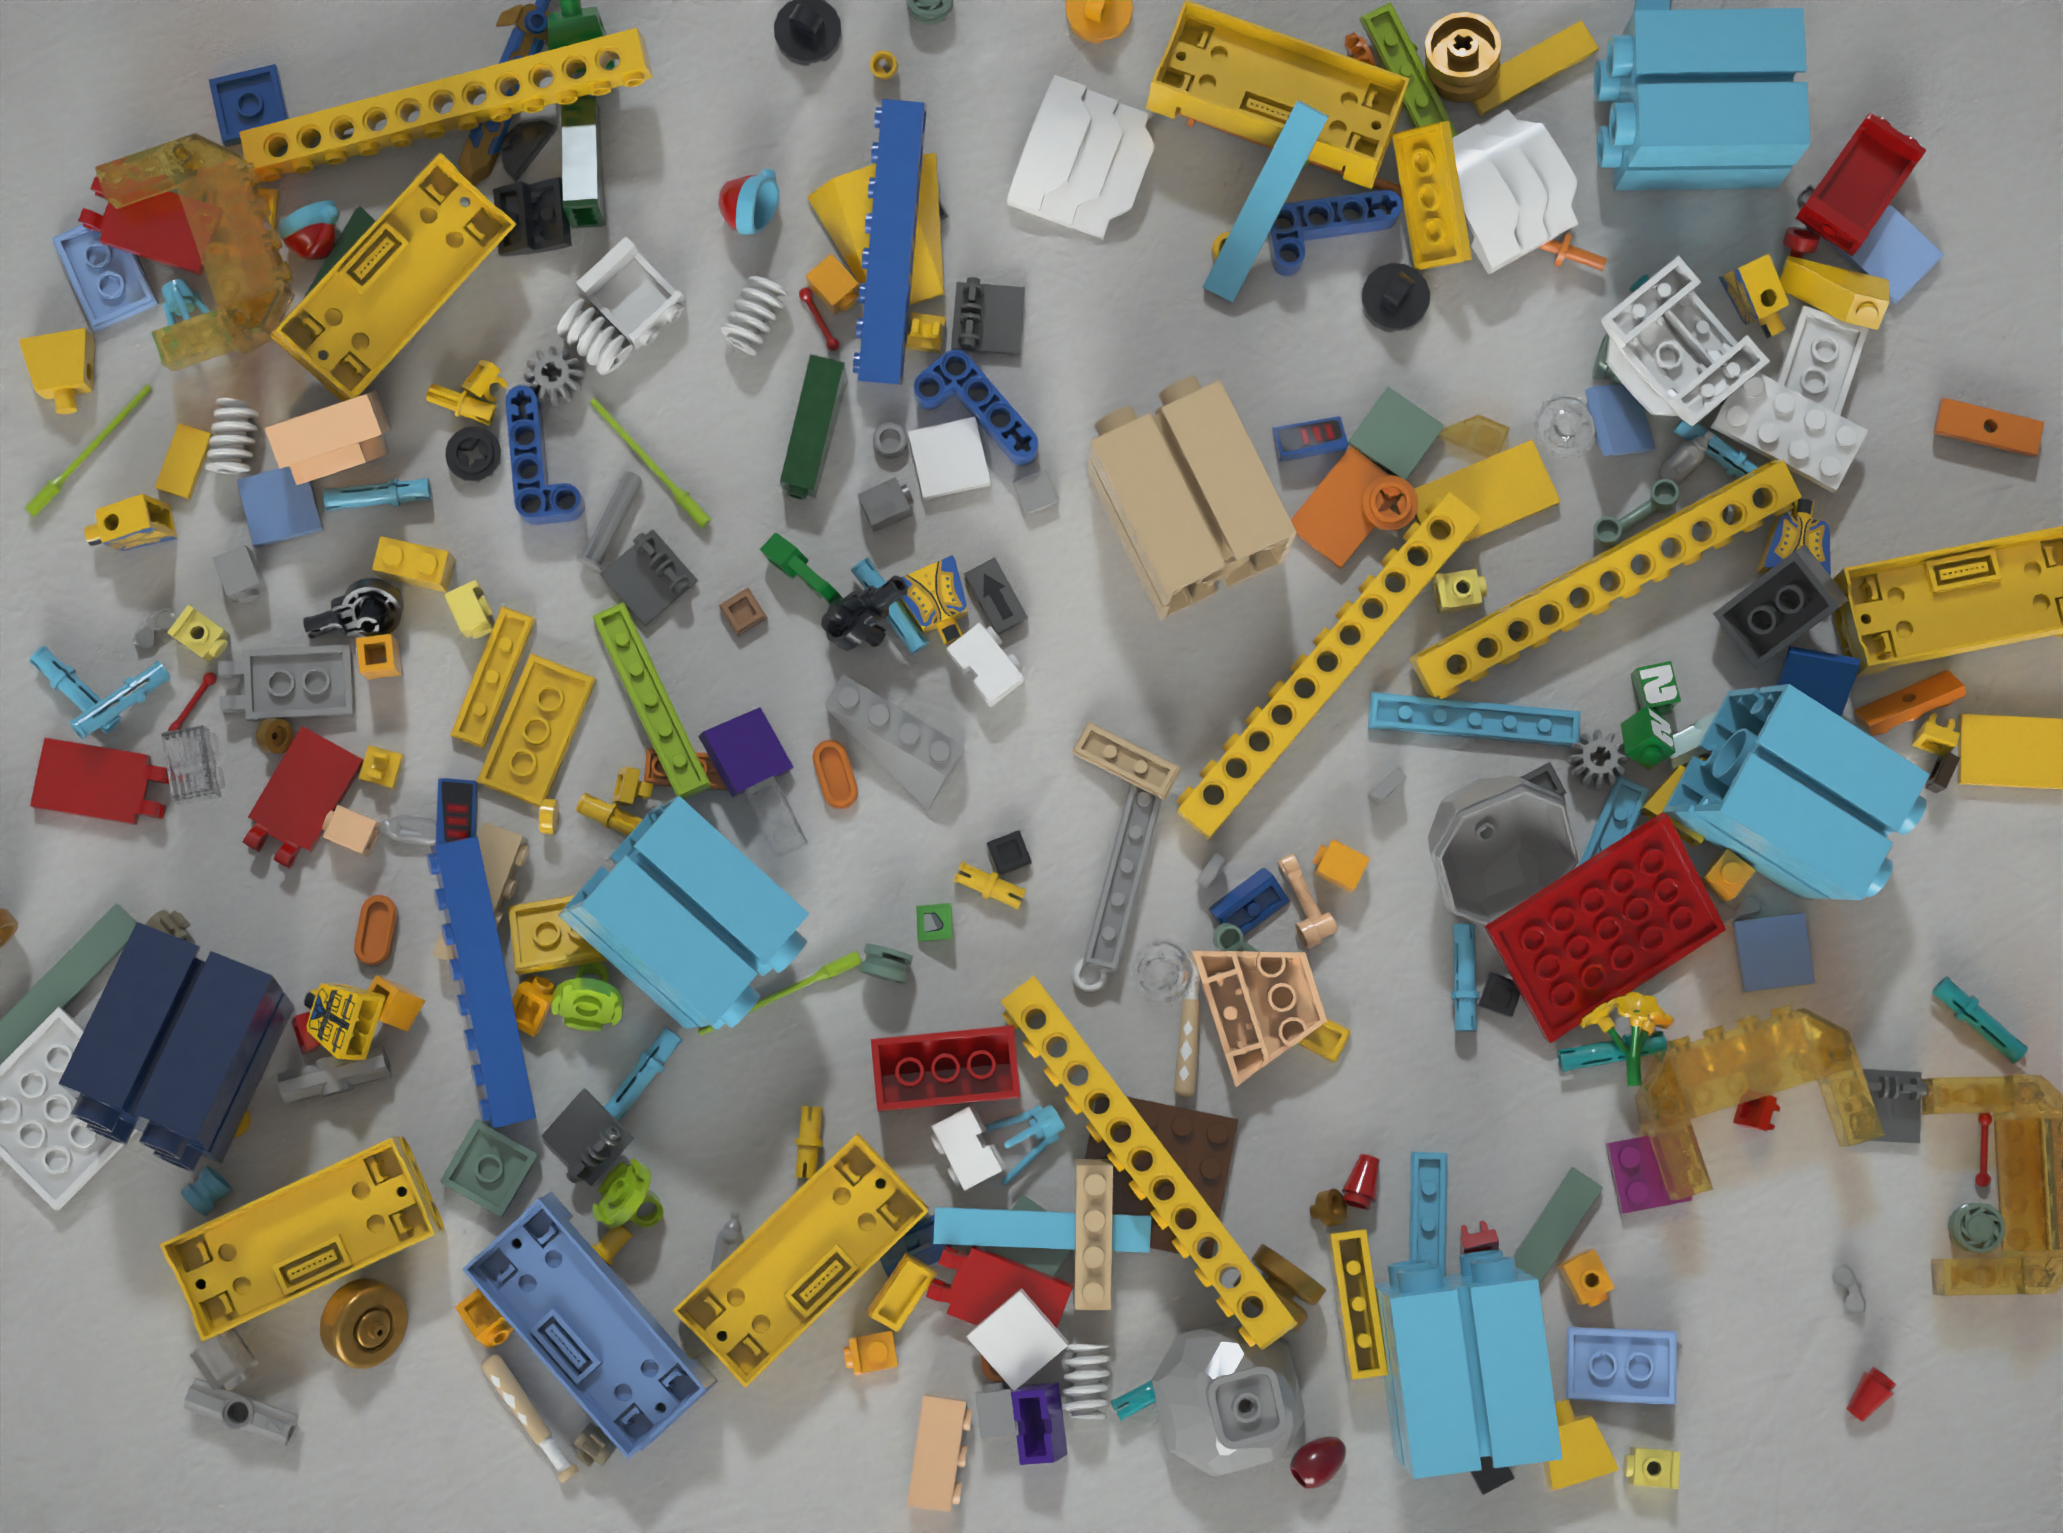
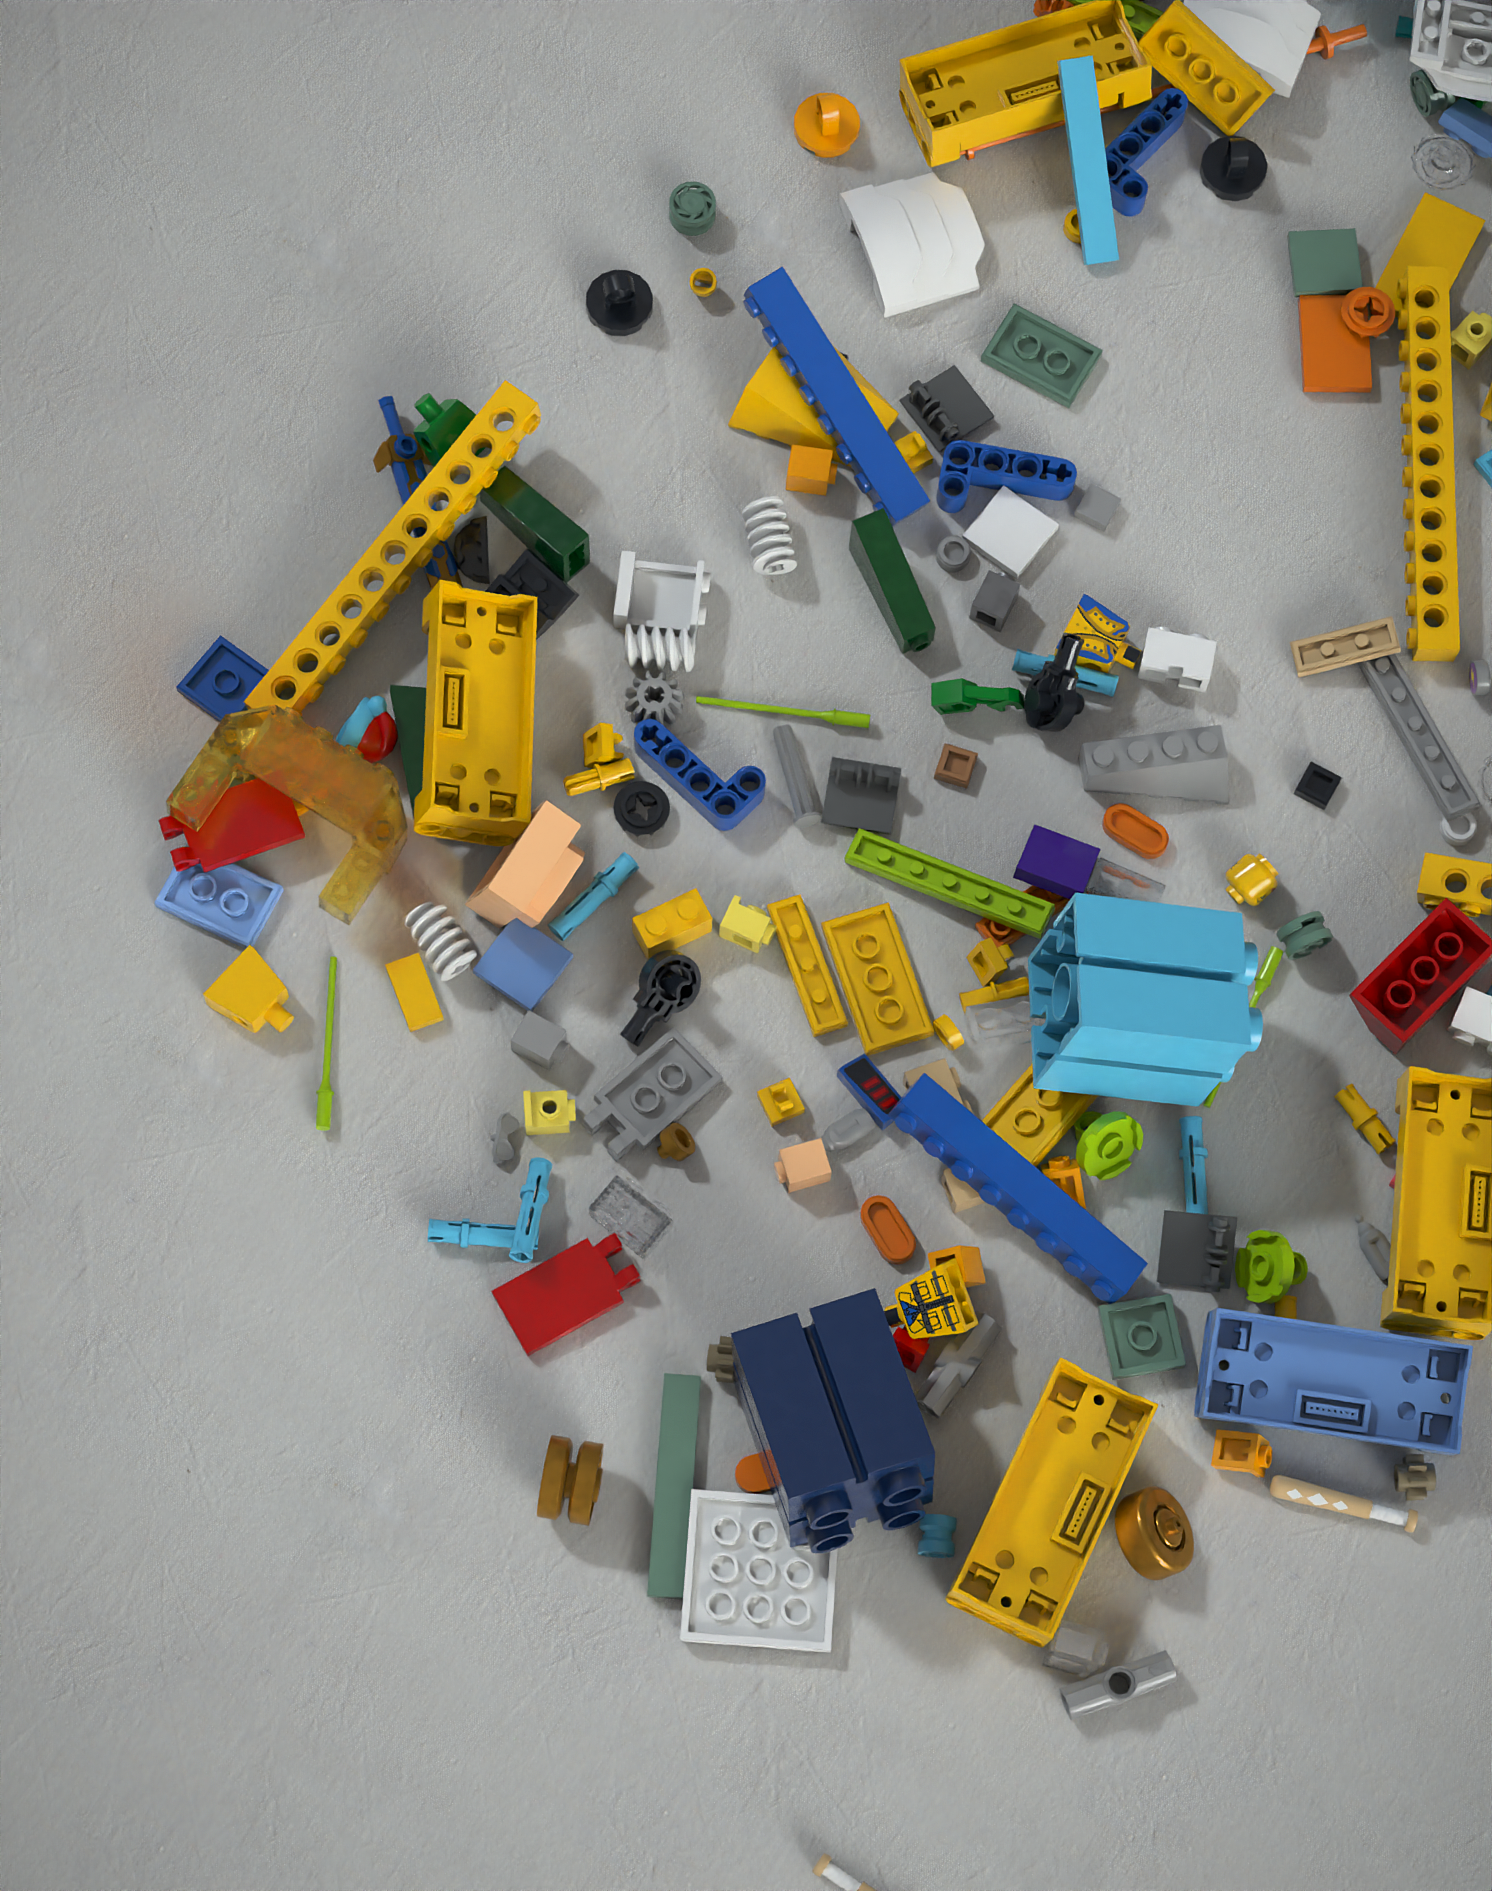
camera: 40 degrees left, 10 degrees down
yellow torso [84,494,177,551] -> none
medium azure plant [162,279,235,361] -> none
red hinge [168,672,217,736] -> none
red tile [242,726,364,869] -> none
light orange brick [356,634,402,680] -> none
medium azure piece [718,168,780,235] -> none
red hinge [799,287,839,351] -> none
bright green slope [916,903,953,942] -> none
yellow pin [953,861,1027,910] -> none
dark grey tile [964,557,1028,635] -> none
tan brick [1087,376,1297,620] -> none
slope [1272,416,1348,462] -> none
clear yellow tile [1437,415,1510,458] -> none
none -> sand green tile [980,303,1103,408]
none -> yellow head [1225,853,1279,906]

